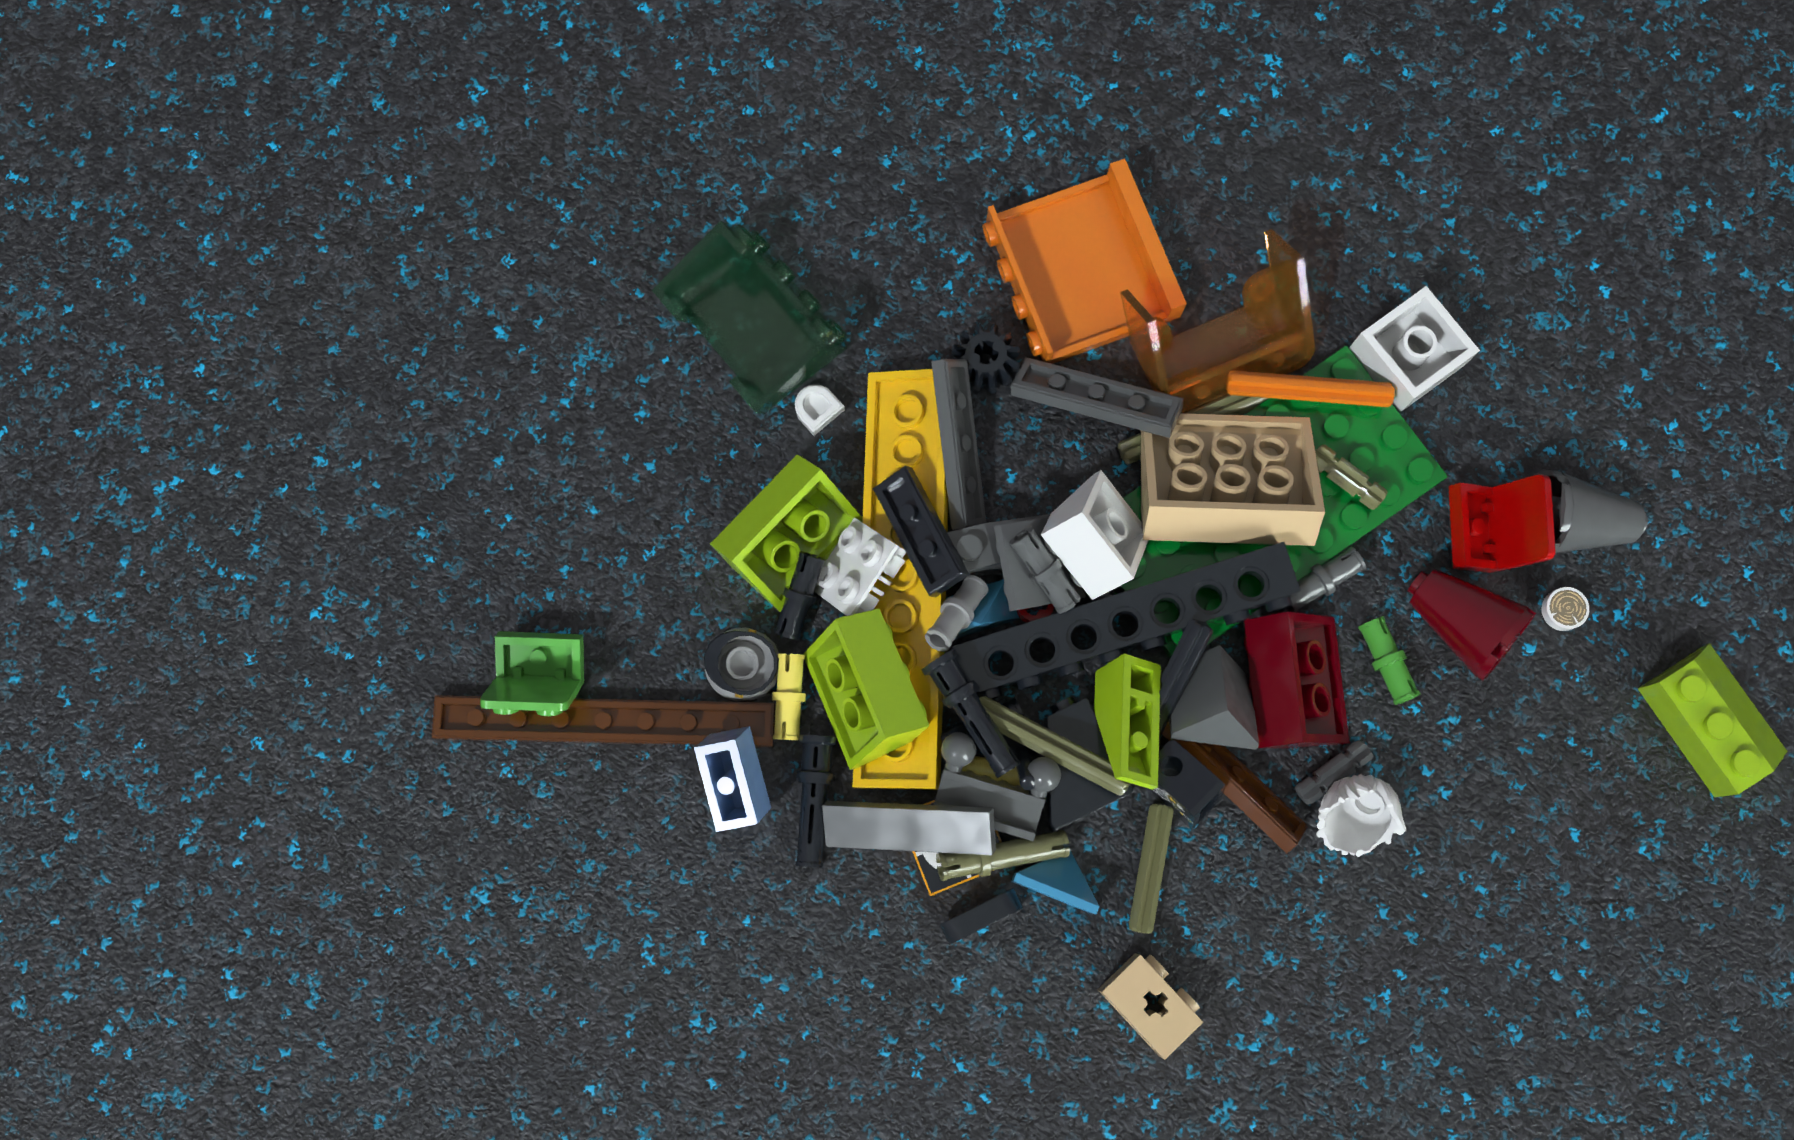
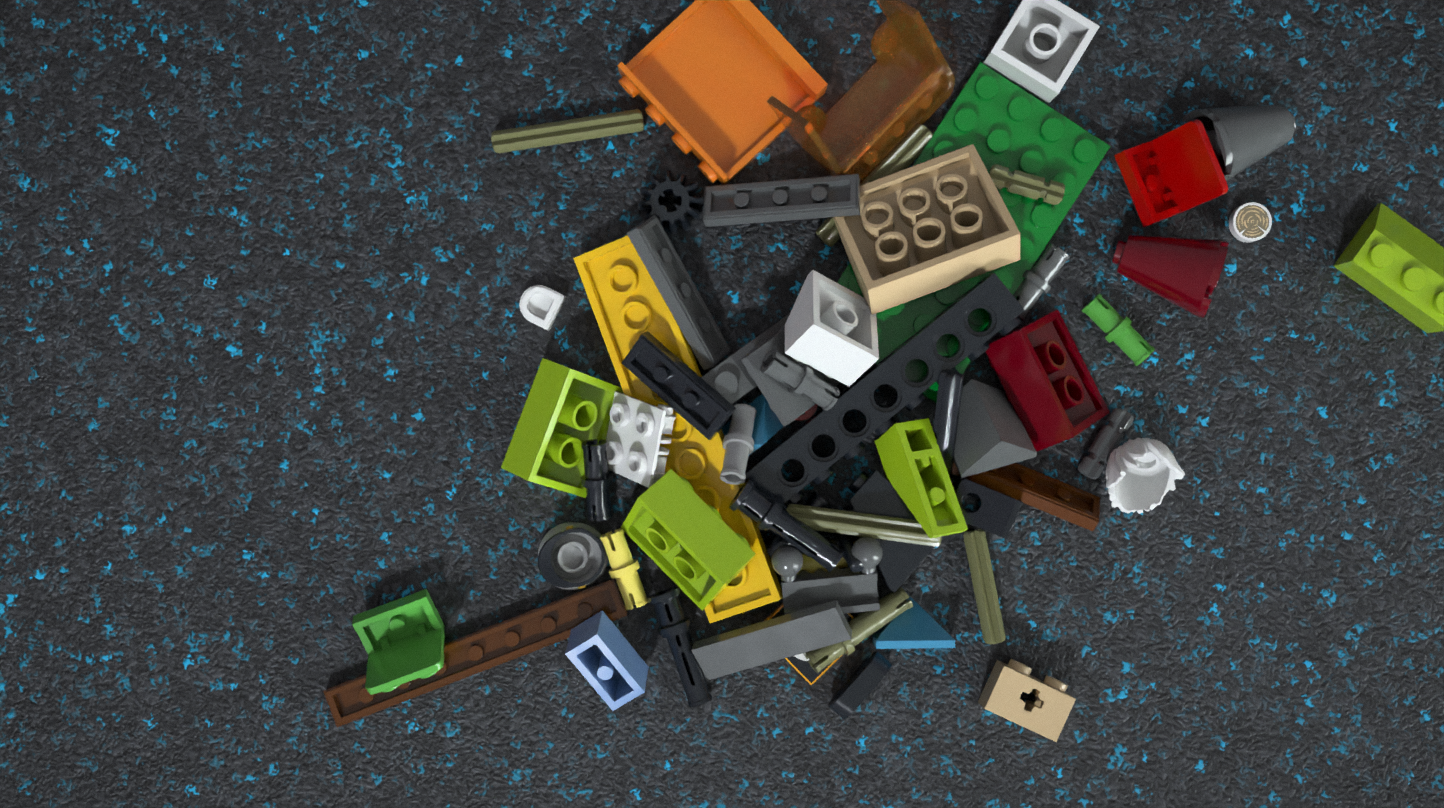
camera: 20 degrees left, 10 degrees up
clear green windscreen [652,221,848,414] -> none
orange axle [1226,370,1395,407] -> none
none -> olive axle [491,109,644,153]

